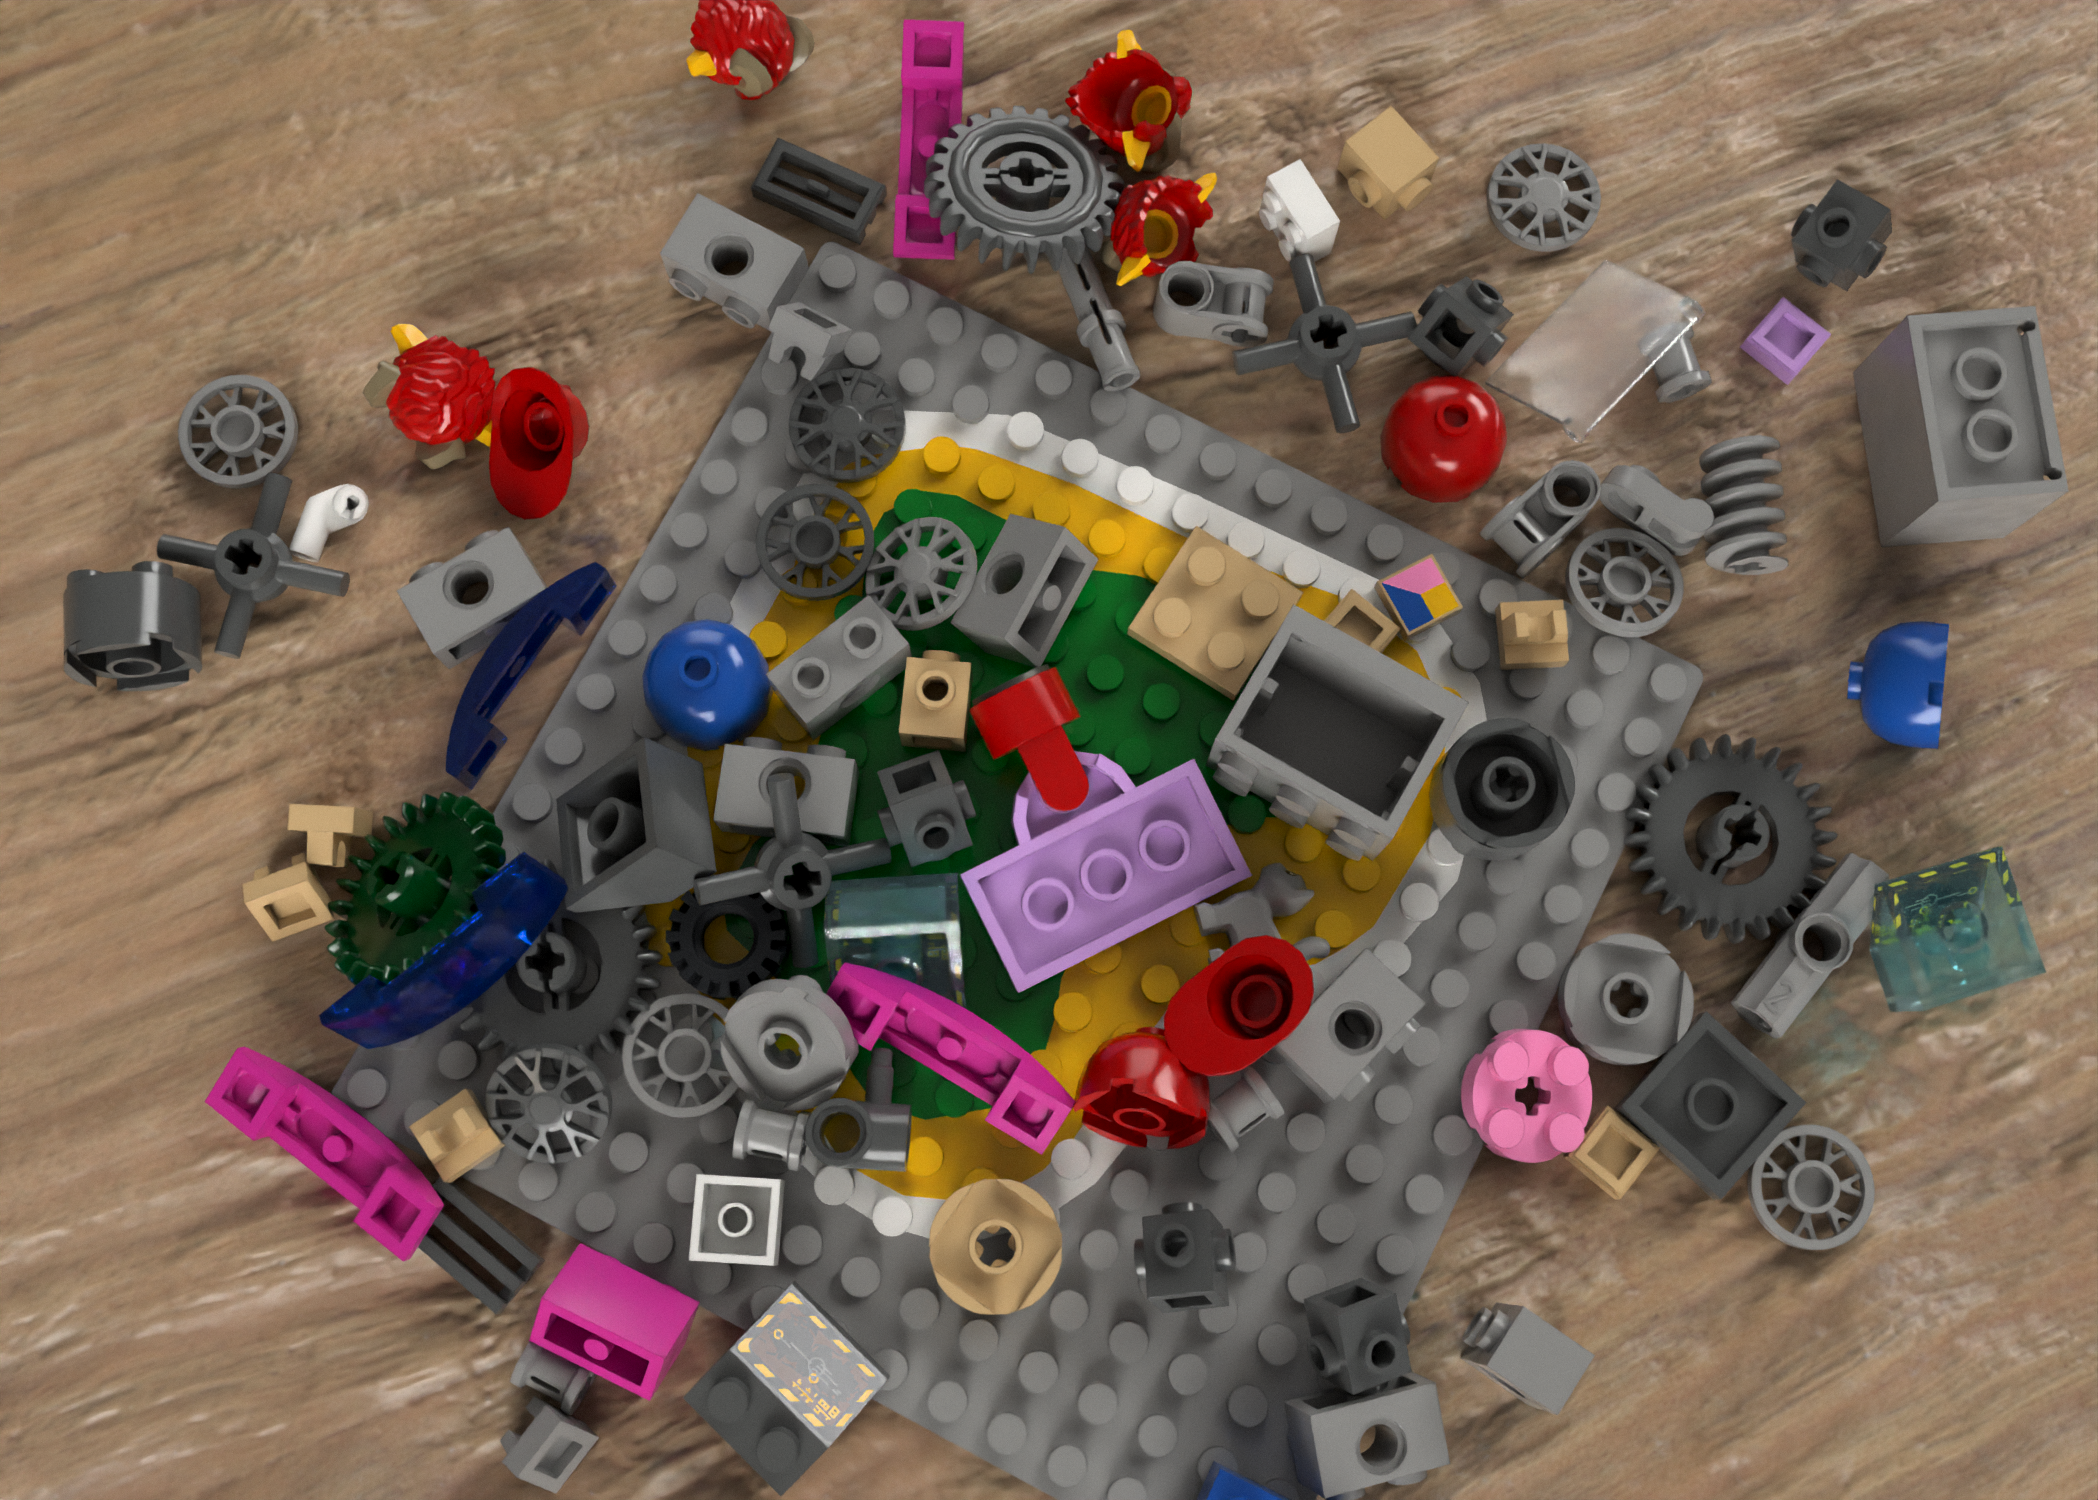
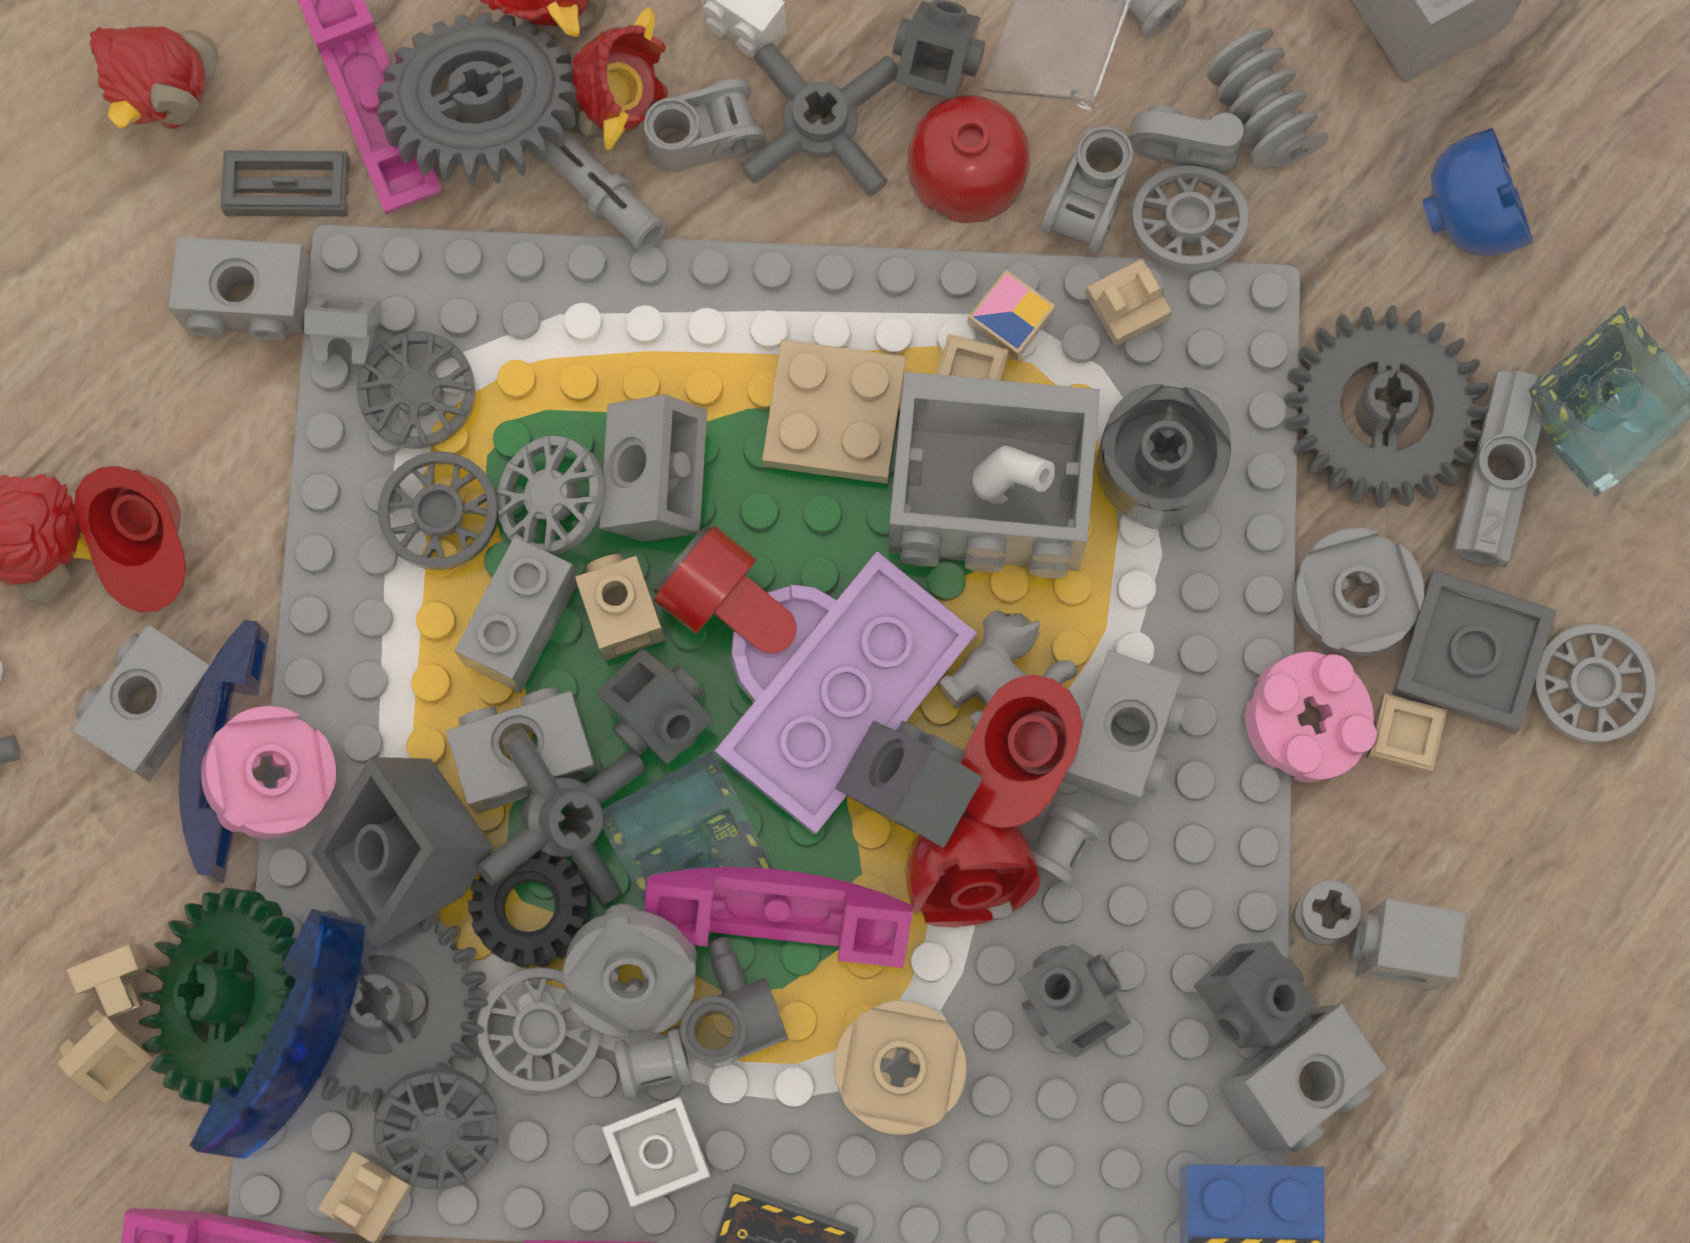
camera: 20 degrees left, 0 degrees up
blue cylinder [642,619,773,751] -> none
none -> bright pink plate [201,706,336,839]
none -> dark grey brick [835,720,983,848]
none -> white arm [972,445,1055,504]
none -> light grey bush [1294,880,1361,945]

